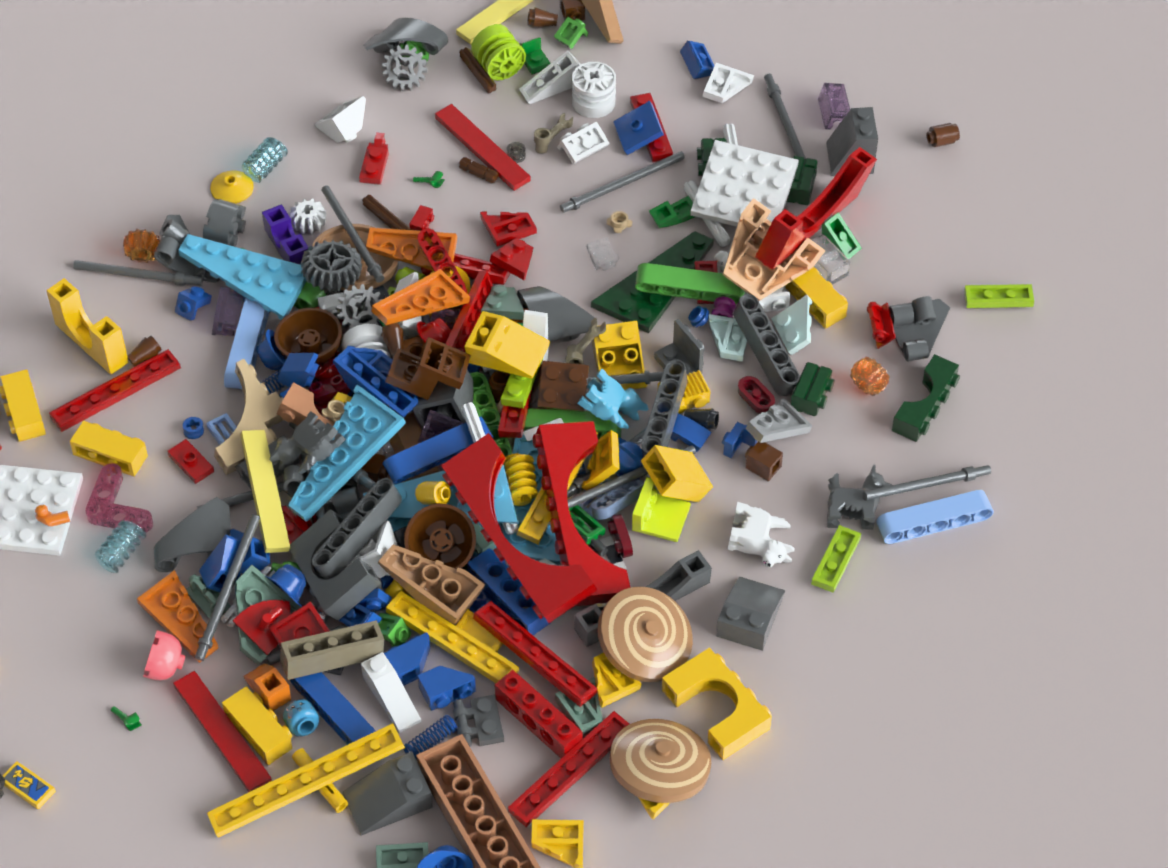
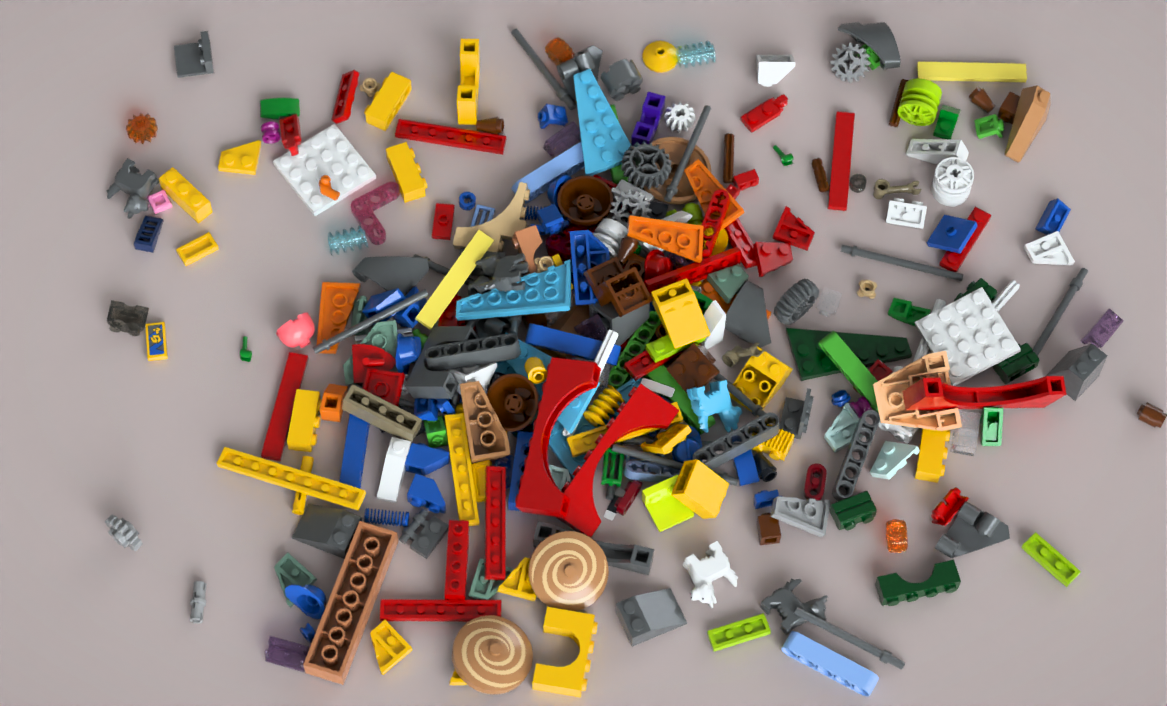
camera: 45 degrees right, 10 degrees up
dark azure head [283,699,319,737] -> none
none -> dark grey gear [773,279,819,325]

